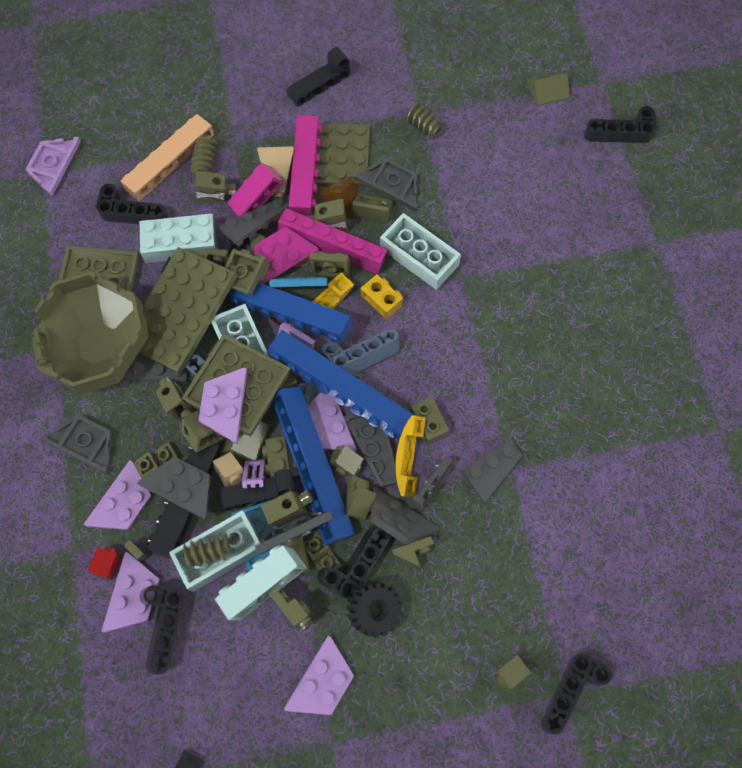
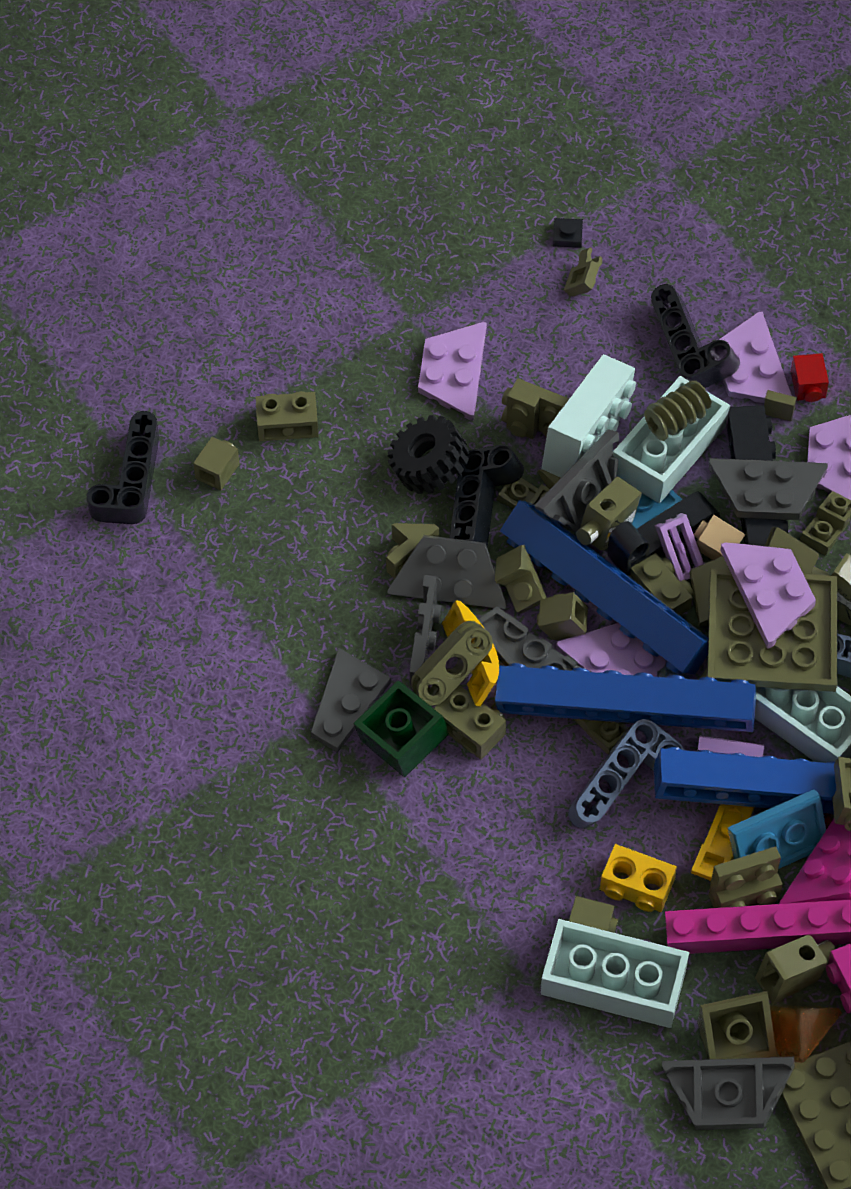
camera: 155 degrees right, 10 degrees down
none -> olive brick [255,391,319,442]
none -> dark green brick [353,680,449,778]
none -> olive piece [411,621,493,706]
none -> olive plate [564,247,602,297]
none -> olive brick [569,896,619,933]

